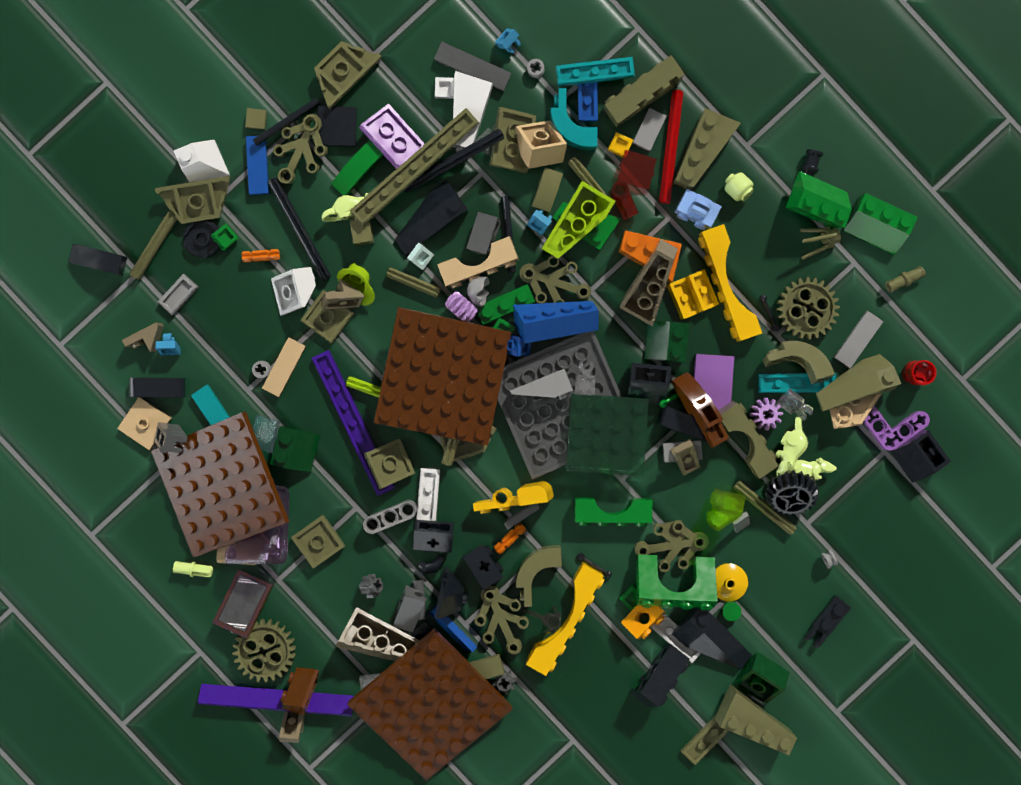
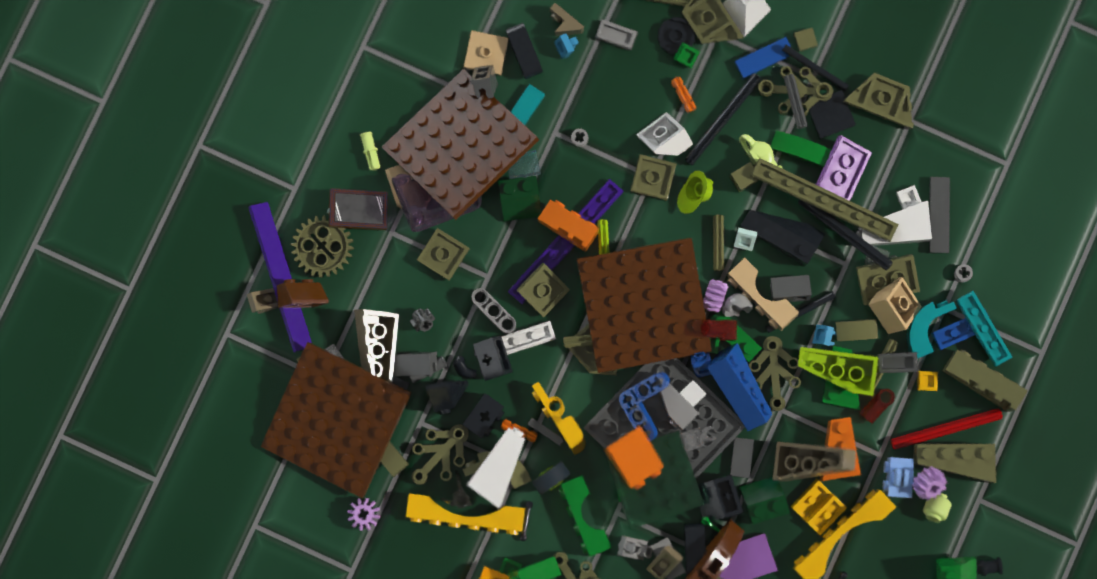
camera: 75 degrees right, 5 degrees down
tan tile [262,337,307,397] -> none
dark tan slope [321,279,364,310] -> none
blue tile [428,606,477,653] -> none
dark grey gear [492,670,516,695] -> none
dark azure tile [494,28,521,53] -> none
clear red piece [617,150,657,190] -> none
light grey tile [632,108,666,152] -> none
none -> lavender gear [347,498,381,531]
none -> white slope [467,427,525,508]
none -> black wheel [532,461,570,494]
none -> orange wedge [538,200,599,252]
none -> orange slope [604,426,664,490]
none -> light grey hips [617,536,653,560]
none -> blue beam [619,372,670,442]
none -> white tile [680,380,706,407]
none -> clear red piece [701,320,737,340]
none -> dark grey tile [730,437,754,478]
none -> dark grey axle [784,74,807,129]
none -> dark grey tile [878,352,918,373]
none -> lavender gear [912,467,947,501]

